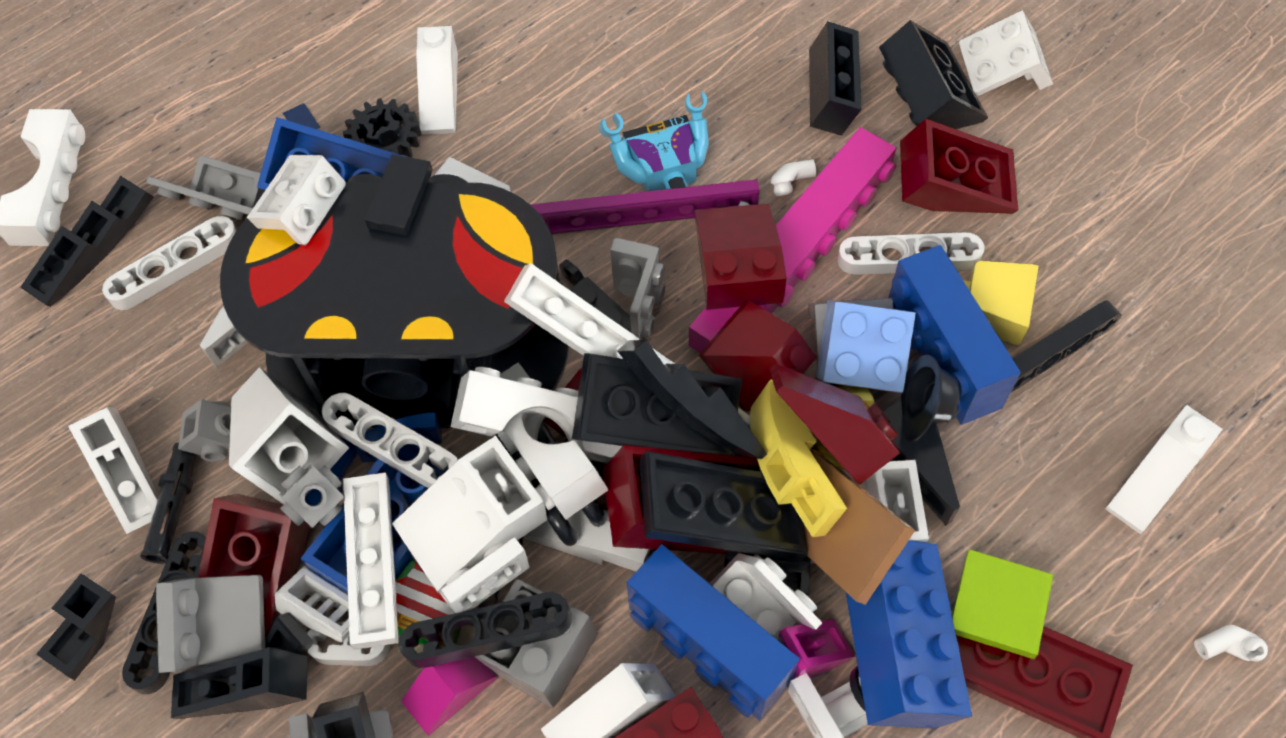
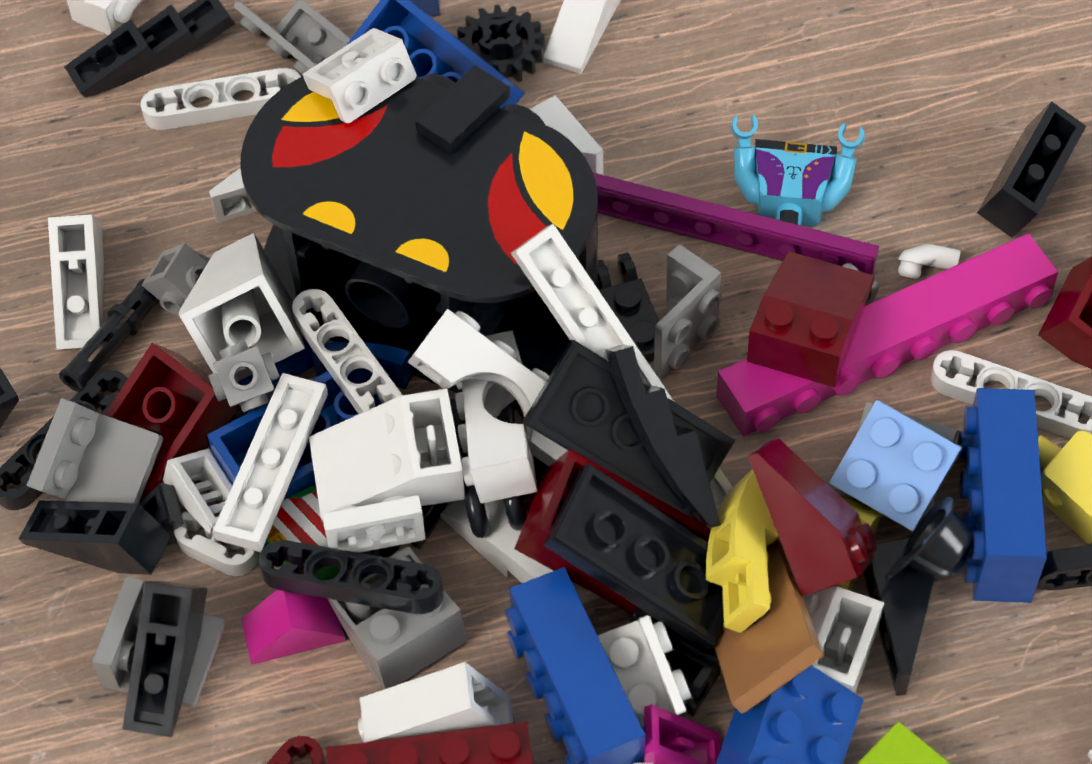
camera: 25 degrees right, 5 degrees down
dark red slope [699,300,817,411] -> none

